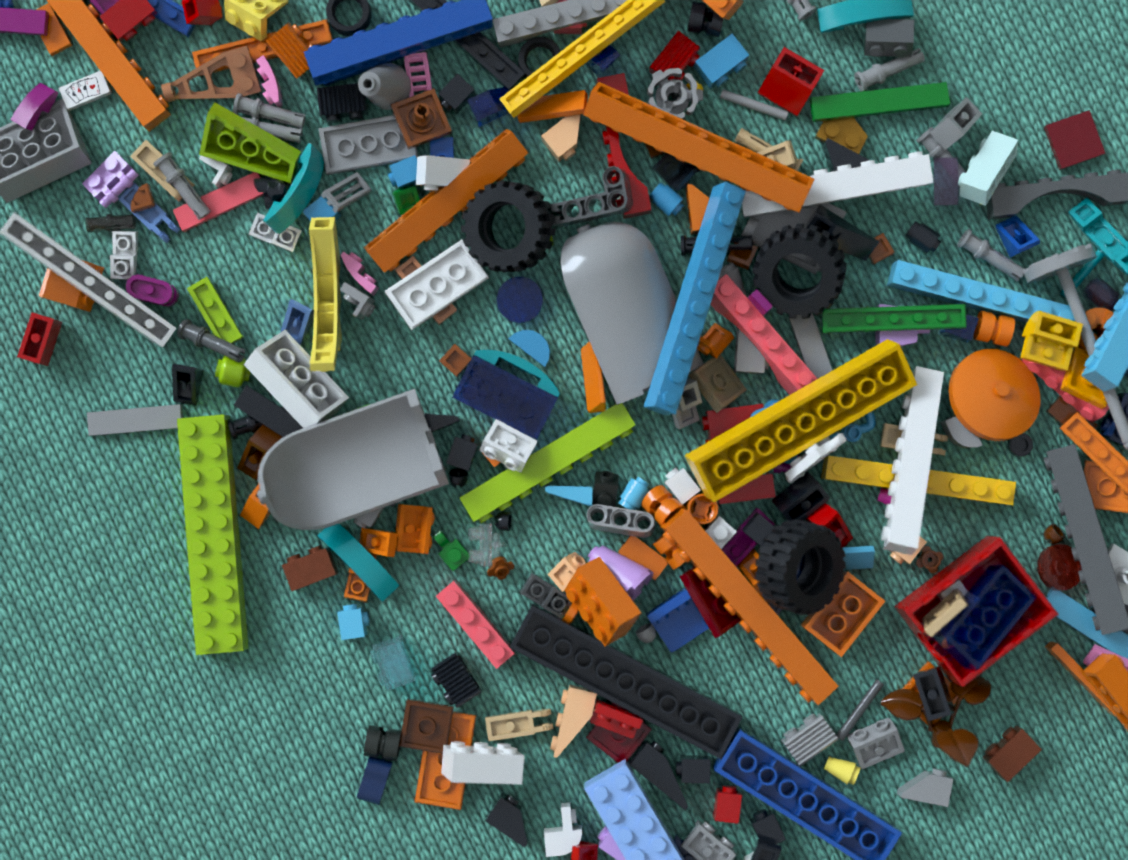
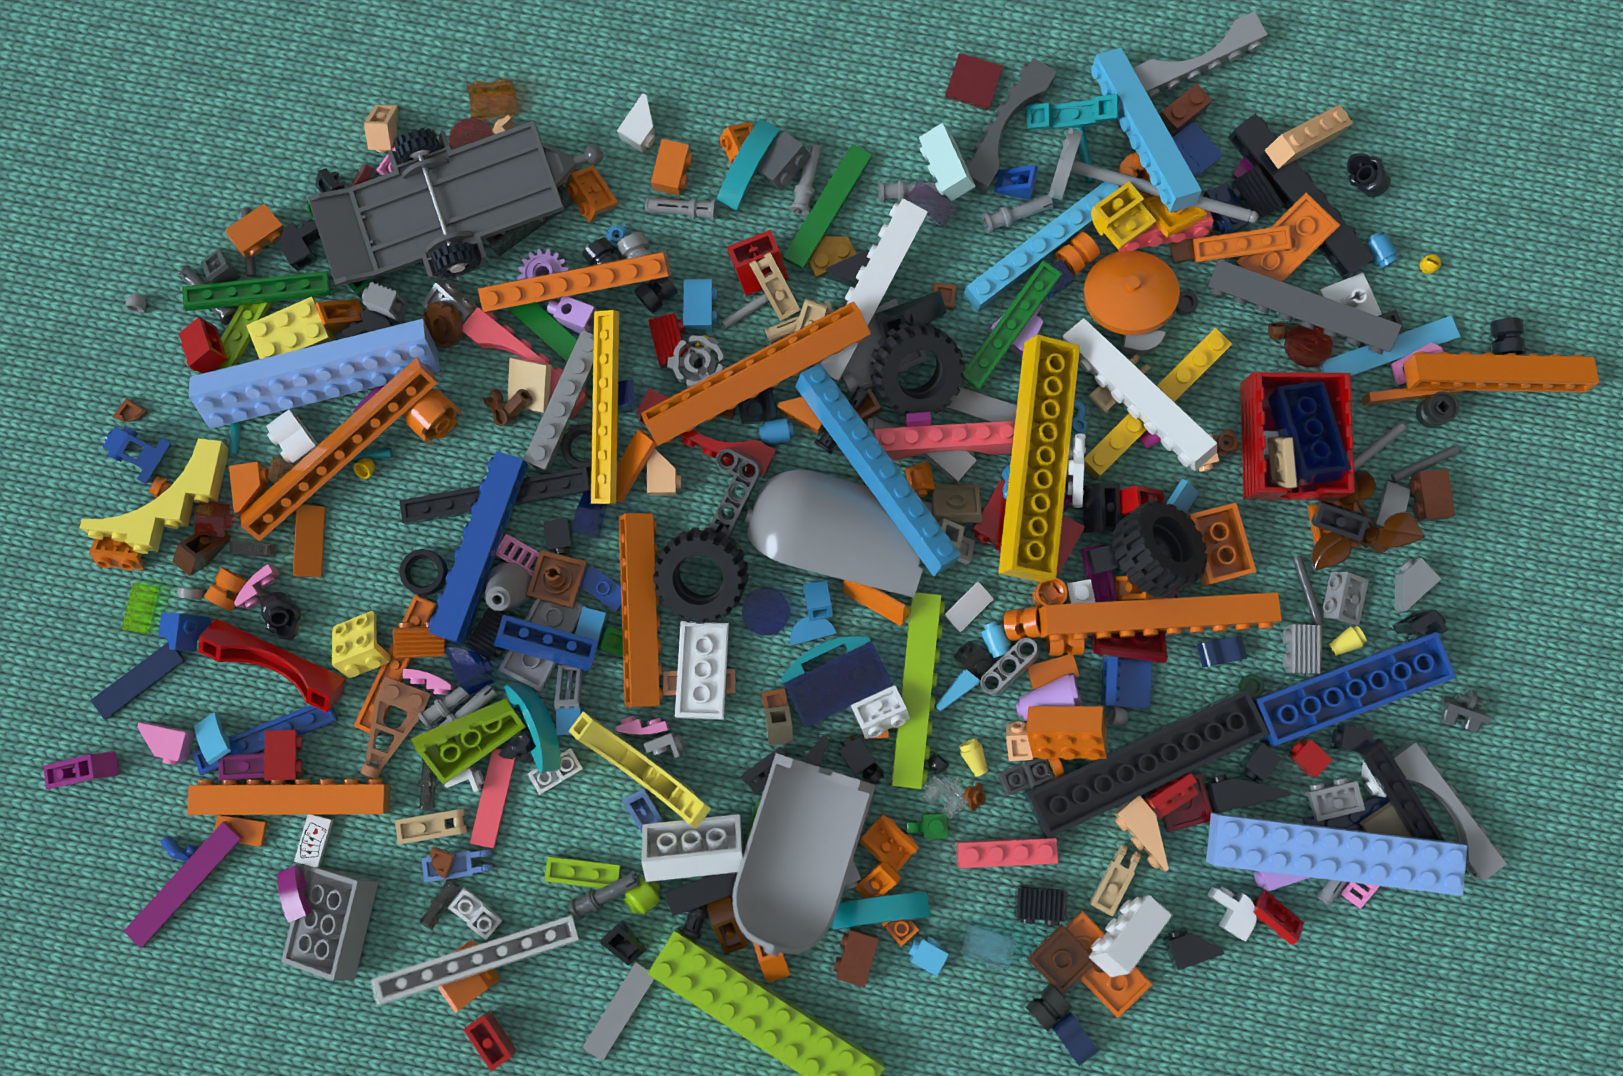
camera: 50 degrees left, 5 degrees down
lavender plate [82,151,139,208] -> none
magenta brick [126,275,179,307] -> none
light grey pin [153,152,211,220] -> none
white slope [416,155,470,191] -> none
white brick [664,467,700,504] -> none
black brick [905,221,941,254] -> none
light grey brick [930,97,982,150] -> none
brick [1083,277,1120,311] -> none
none -> clear smoke pin [418,759,438,808]
none -> clear blue slope [444,646,495,696]
none -> blue brick [494,615,598,671]
none -> black bracket [740,746,788,794]
none -> tan plate [749,252,801,321]
none -> dark tan brick [765,706,793,746]
none -> dark azure brick [803,581,833,621]
none -> white slope [944,582,993,632]
none -> light yellow cone [959,738,988,777]
none -> dark blue axle [1197,635,1247,667]
none -> dark green tile [1238,674,1264,698]
none -> light grey bar [1354,422,1407,471]
none -> light grey slope [1374,481,1410,528]
none -> dark grey bar [1391,445,1459,483]
none -> black bracket [1392,609,1448,635]
none -> pearl dark grey wheel [1416,391,1459,428]

